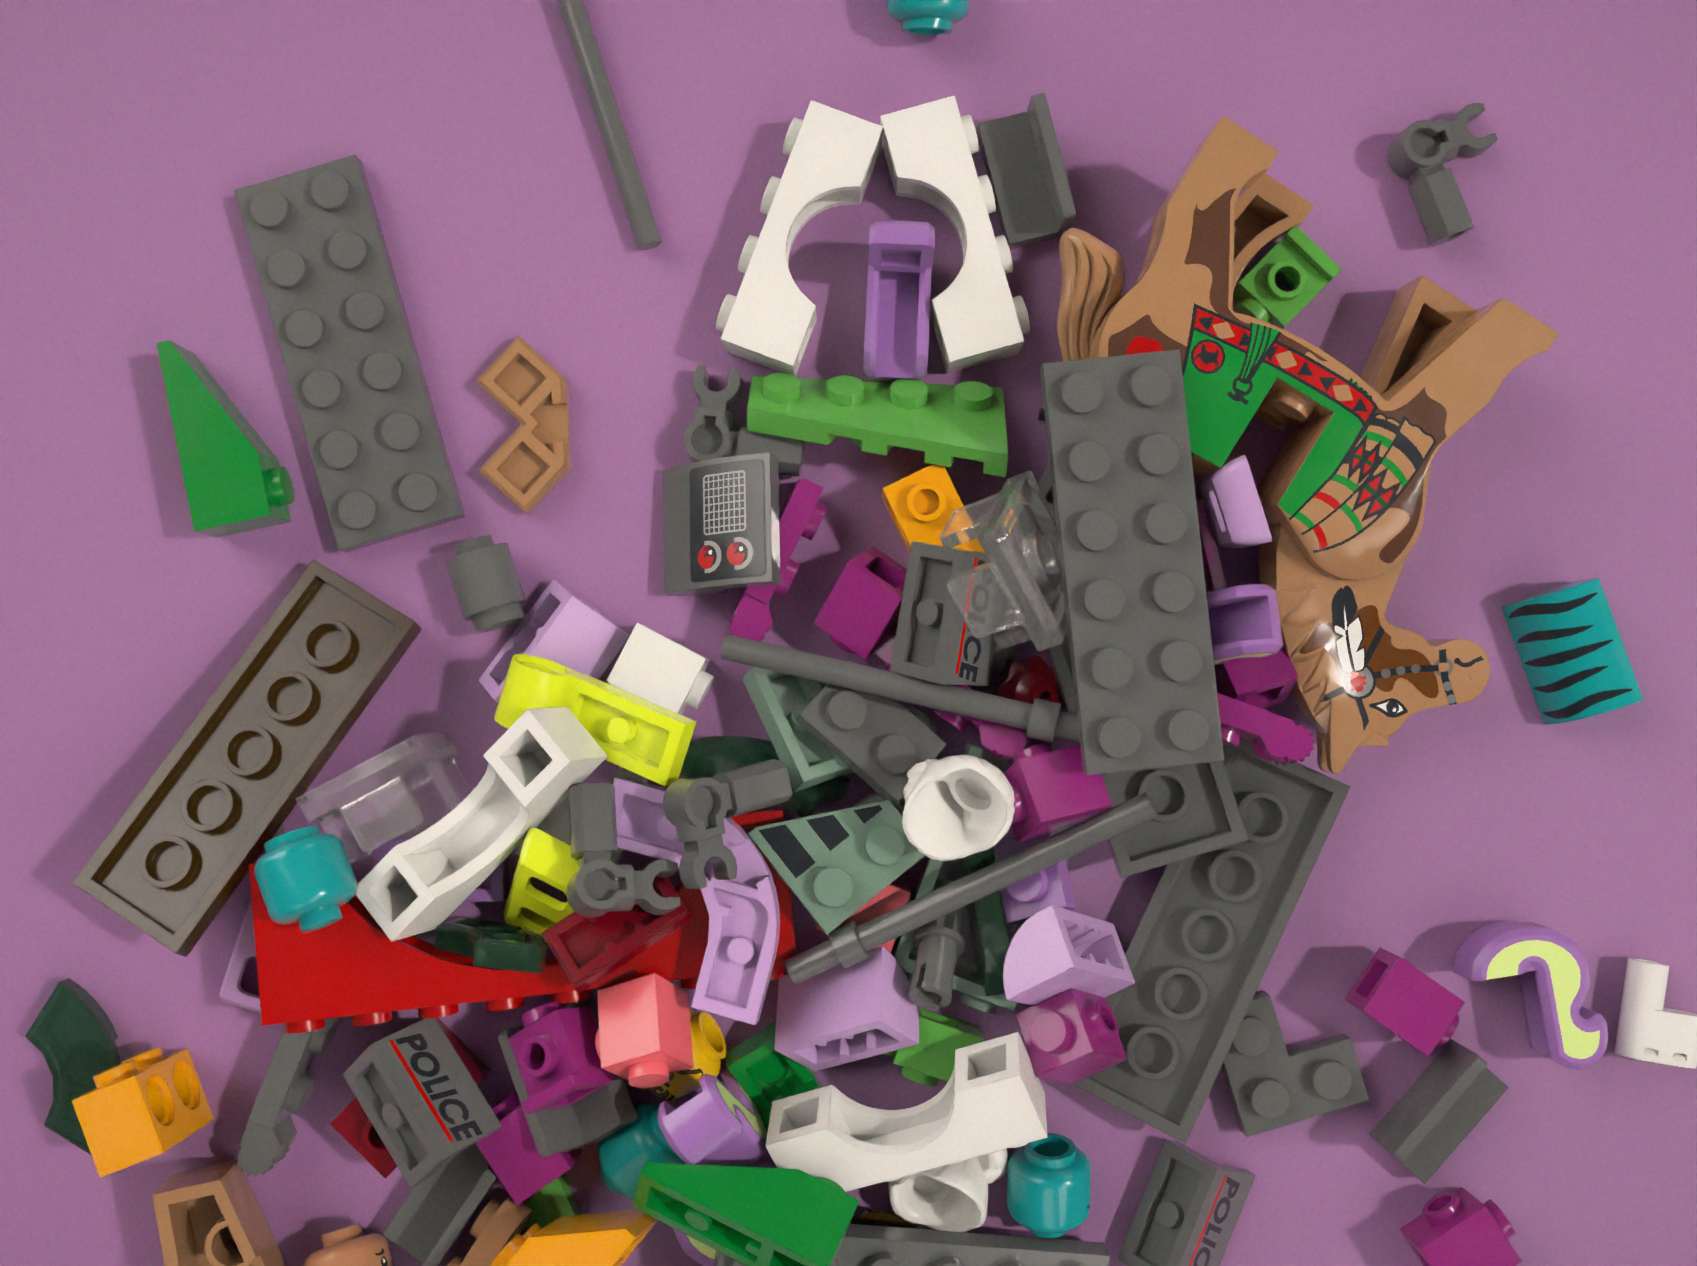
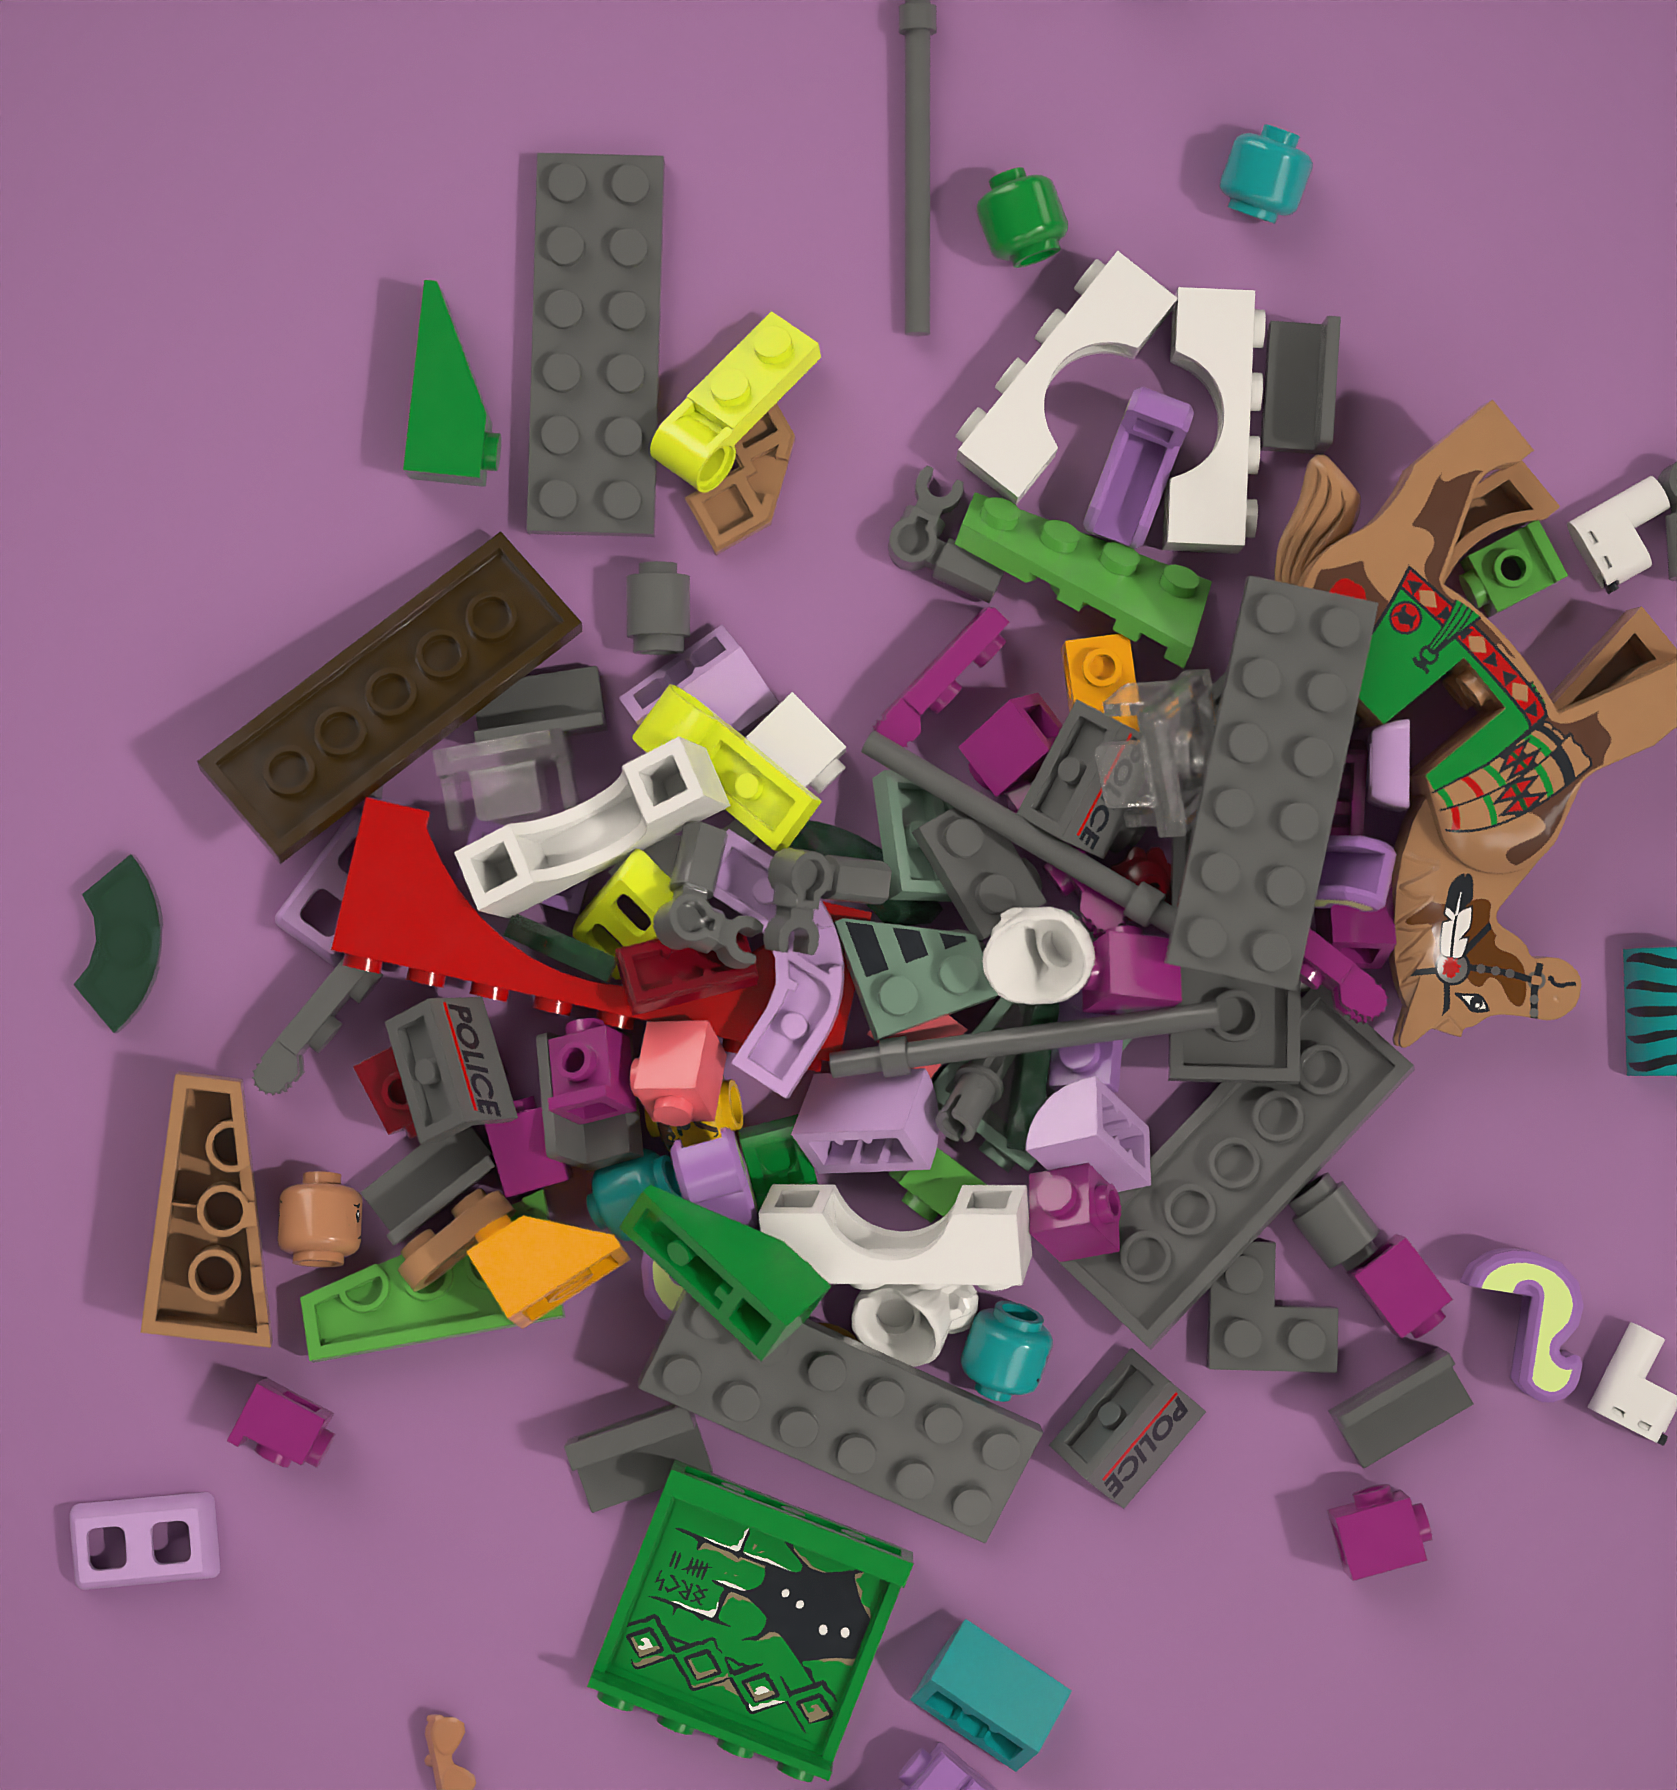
camera: 15 degrees right, 0 degrees up
light orange brick [72,1046,214,1178] -> none
teal head [254,825,358,933] -> none
slope [663,452,780,596] -> none
none -> dark grey panel [474,666,608,750]
none -> neon yellow plate [650,311,821,493]
none -> green head [976,167,1068,268]
none -> dark grey brick [1288,1172,1380,1271]
none -> white piece [1567,476,1670,594]

